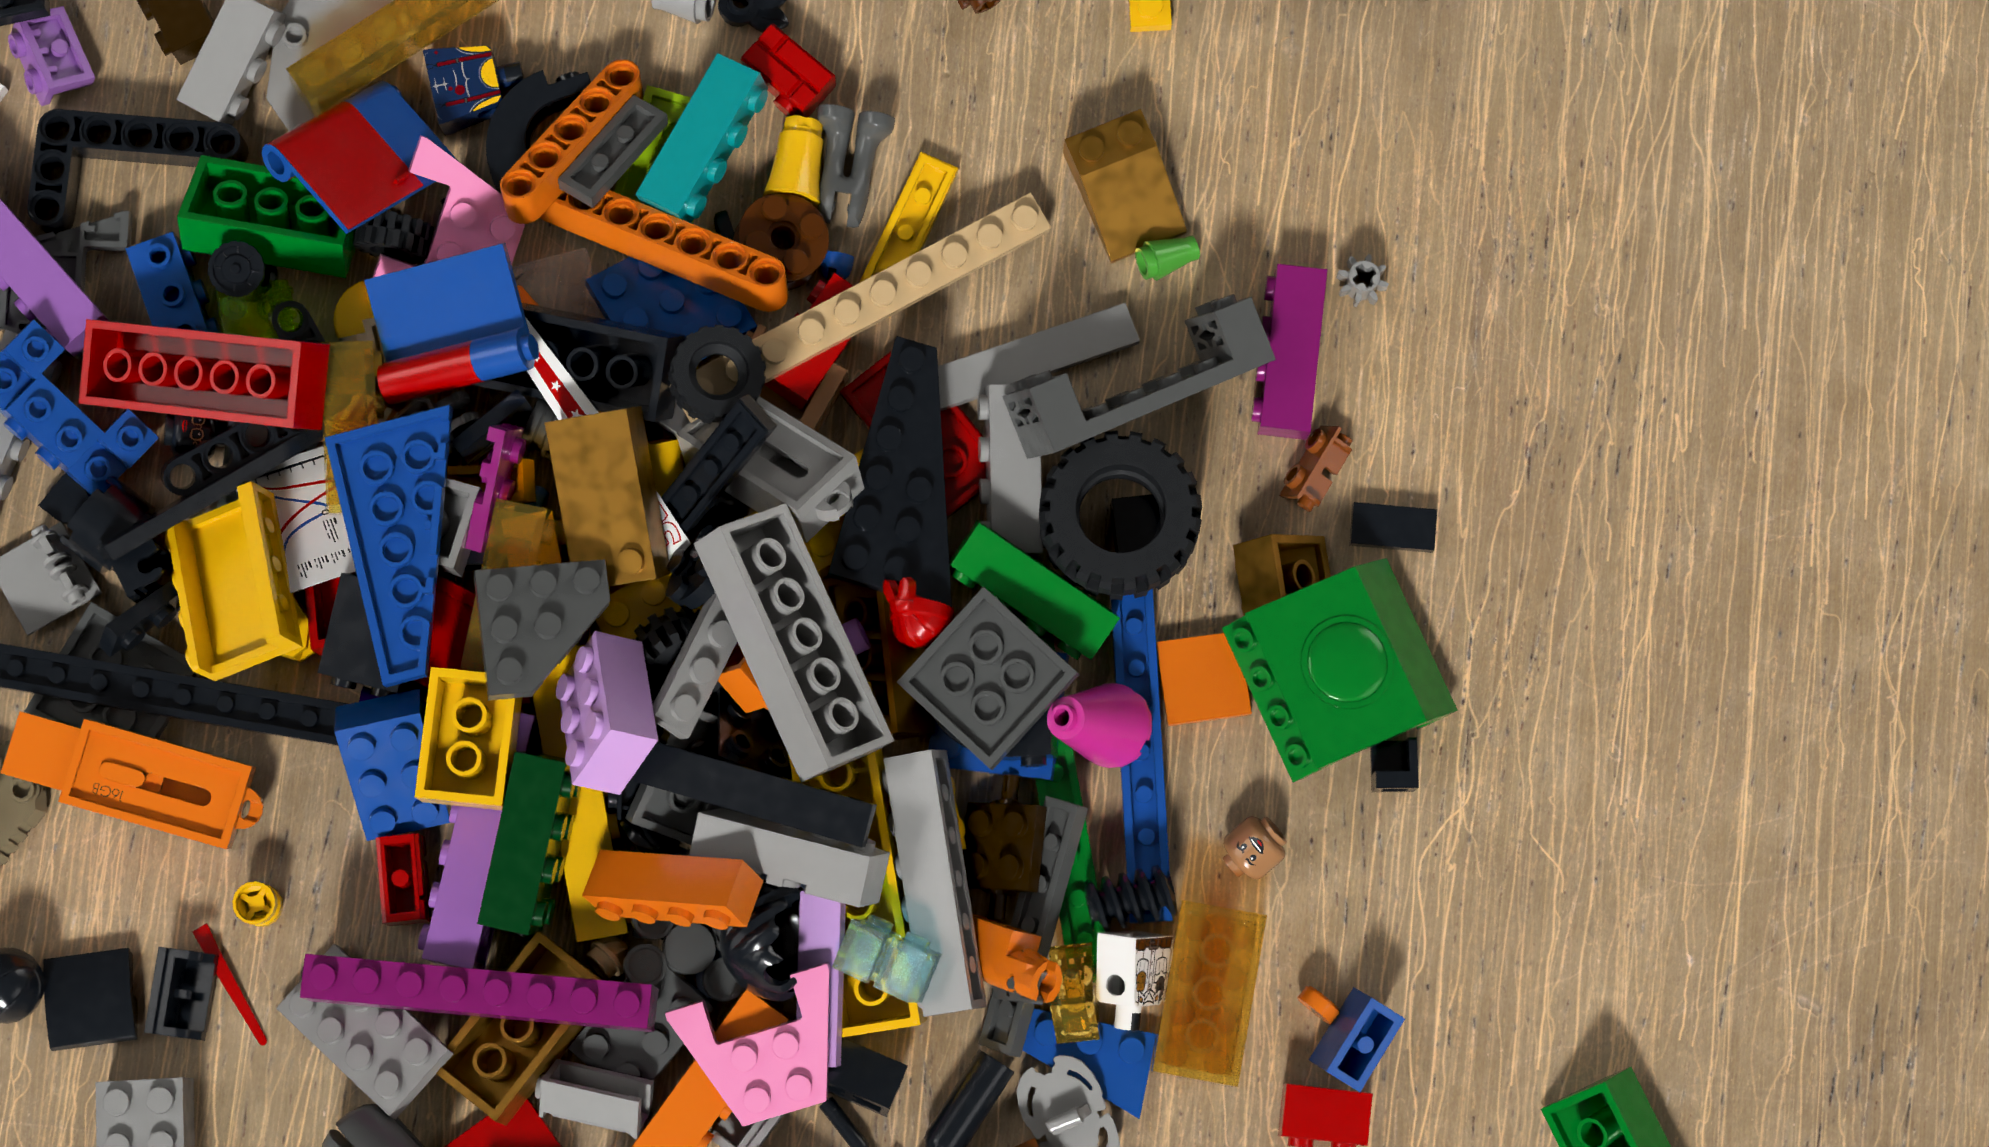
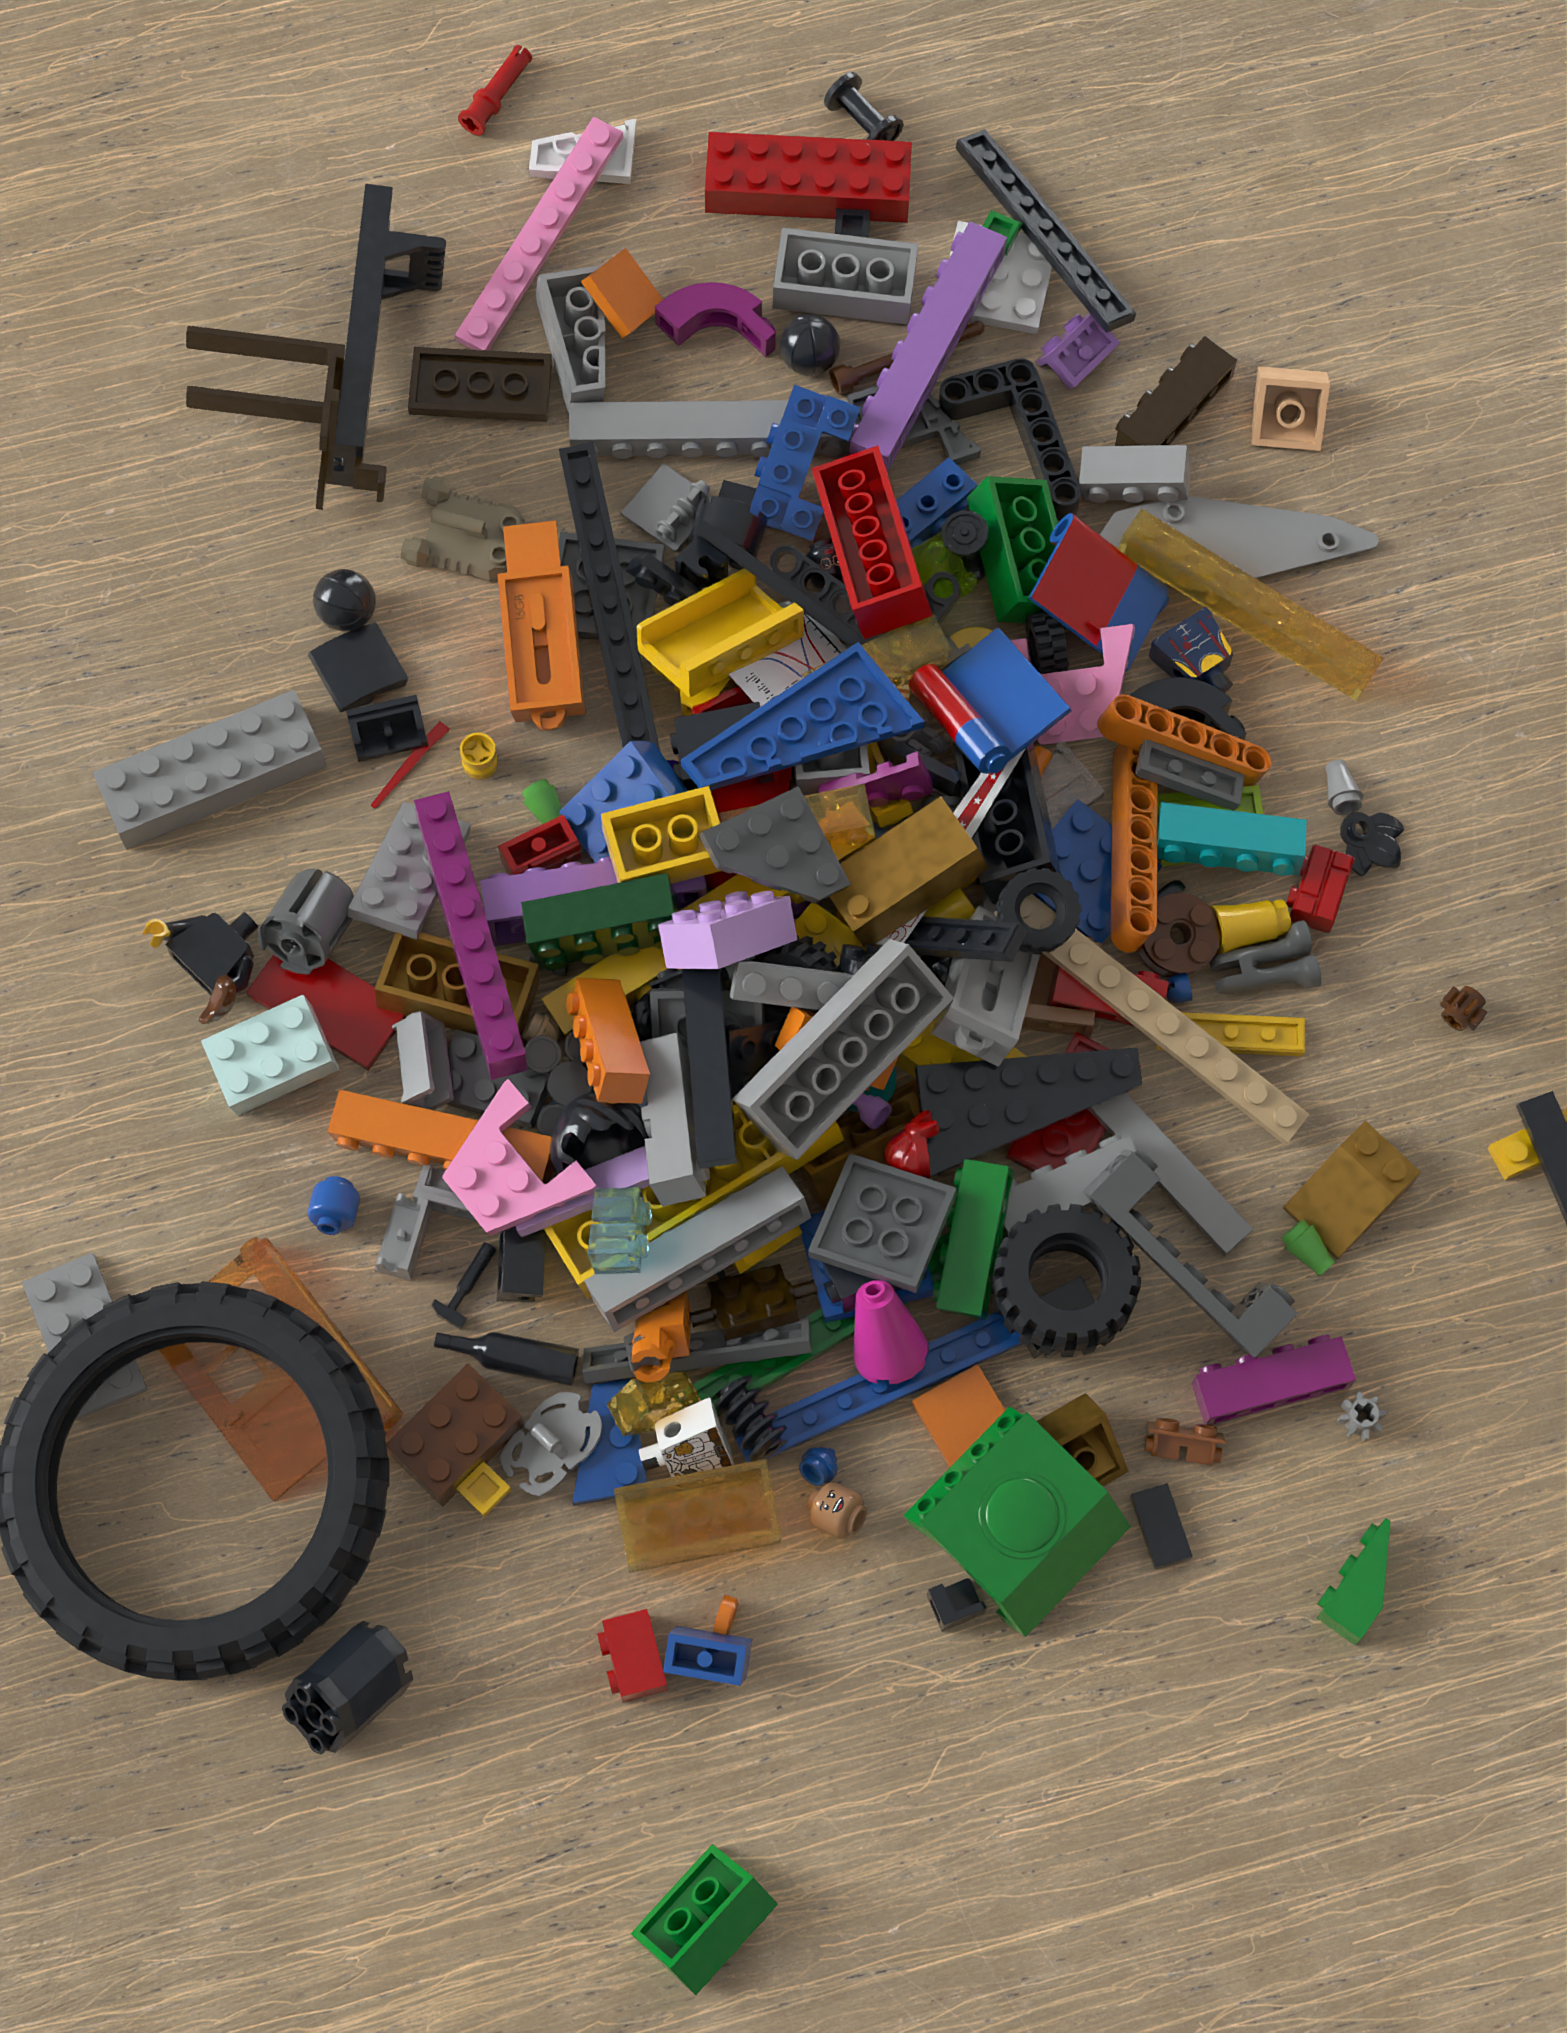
camera: 70 degrees right, 10 degrees down
none -> bright green cone [522,779,562,824]
none -> blue plate [799,1447,838,1486]
none -> green slope [1317,1518,1391,1645]

